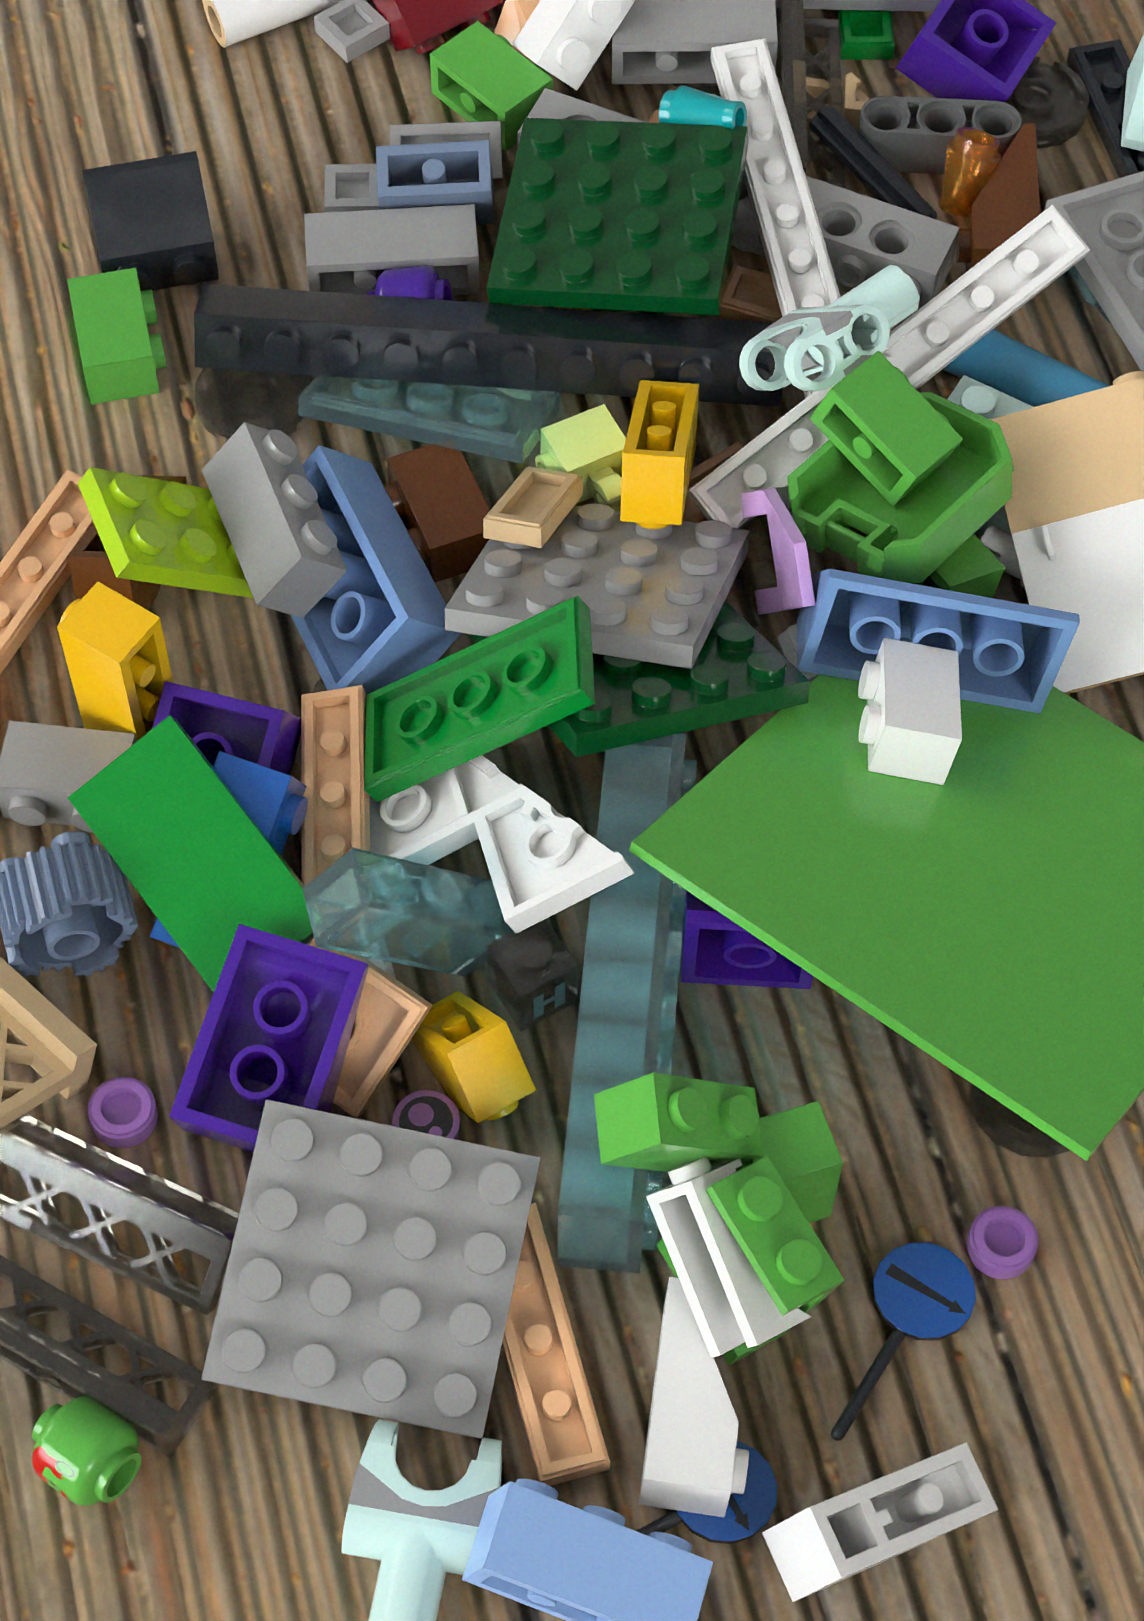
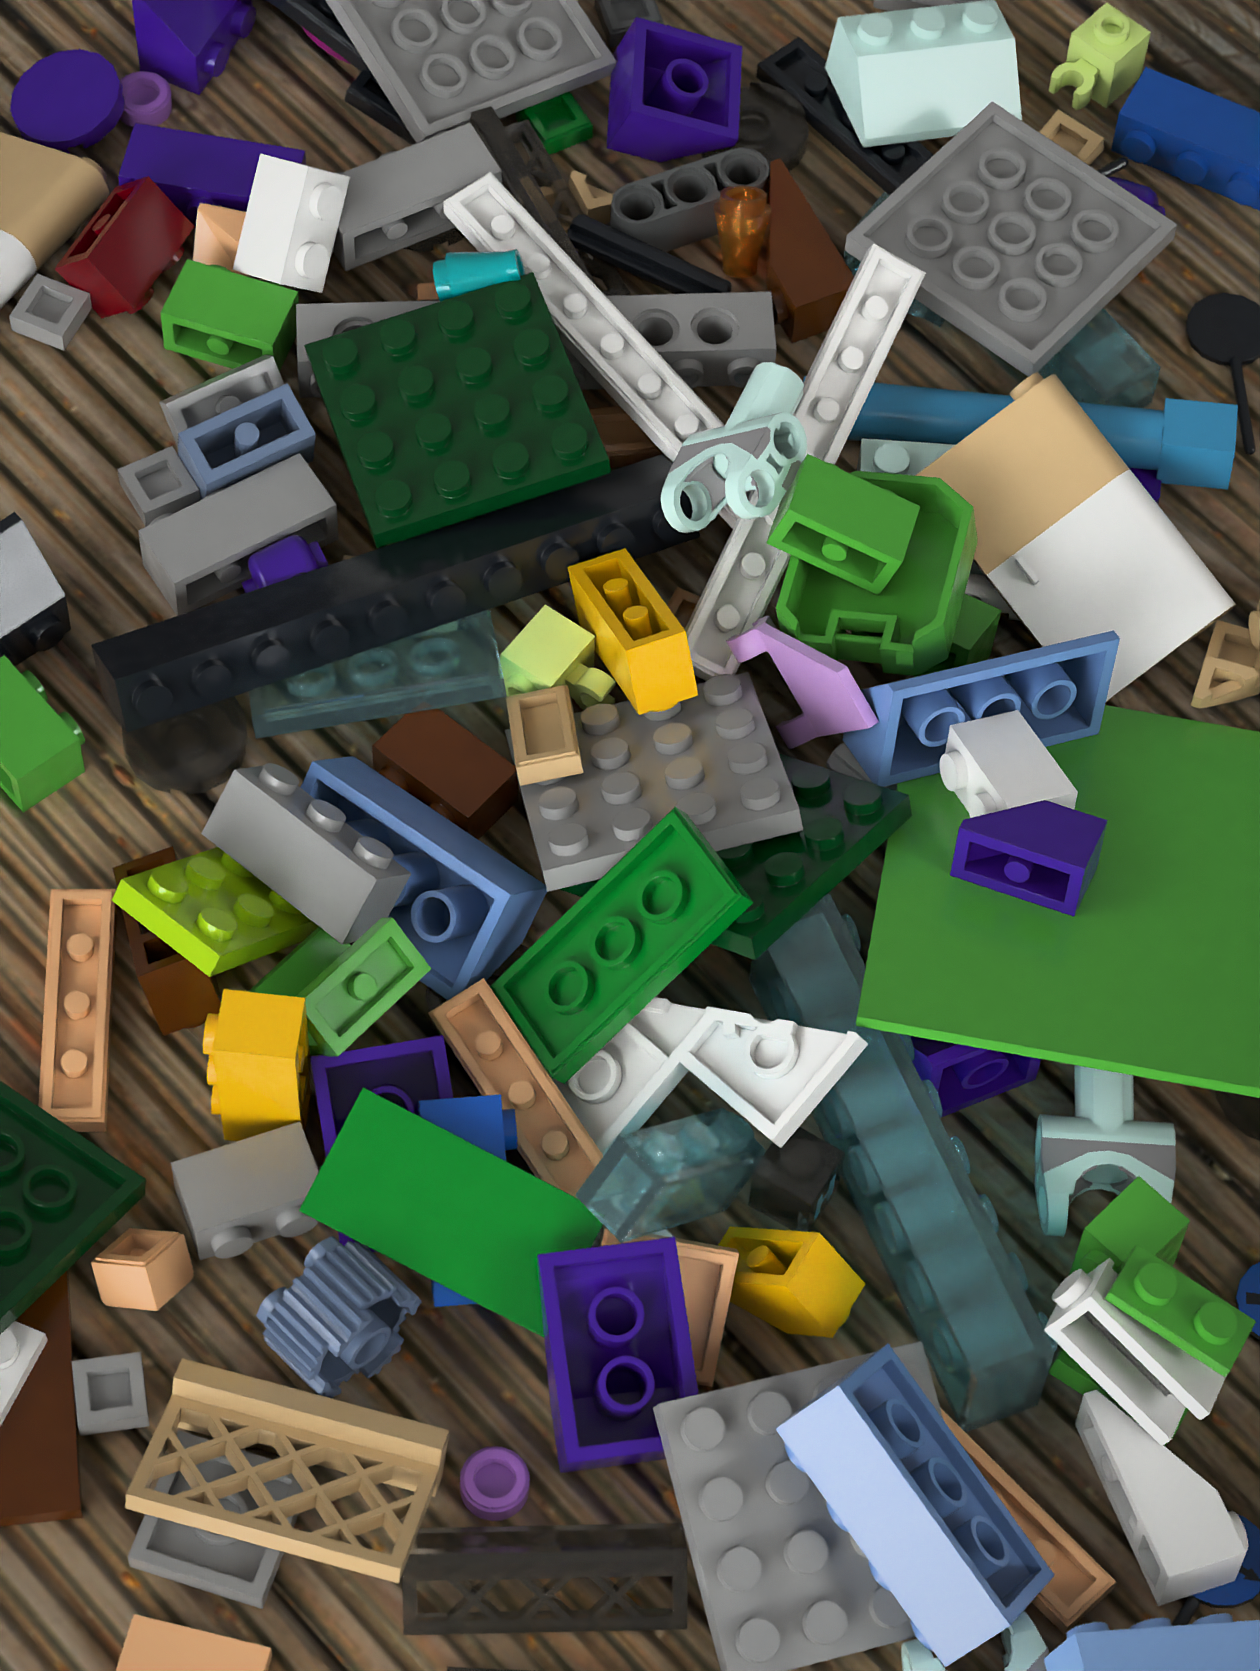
camera: 30 degrees left, 0 degrees up
tile [392,1090,460,1140] -> none
bright green brick [594,1072,763,1172] -> none
none -> bright green panel [248,917,432,1056]
none -> slope [776,1343,1055,1667]
none -> dark purple slope [950,800,1108,917]
none -> light aqua connector [1035,1065,1176,1237]

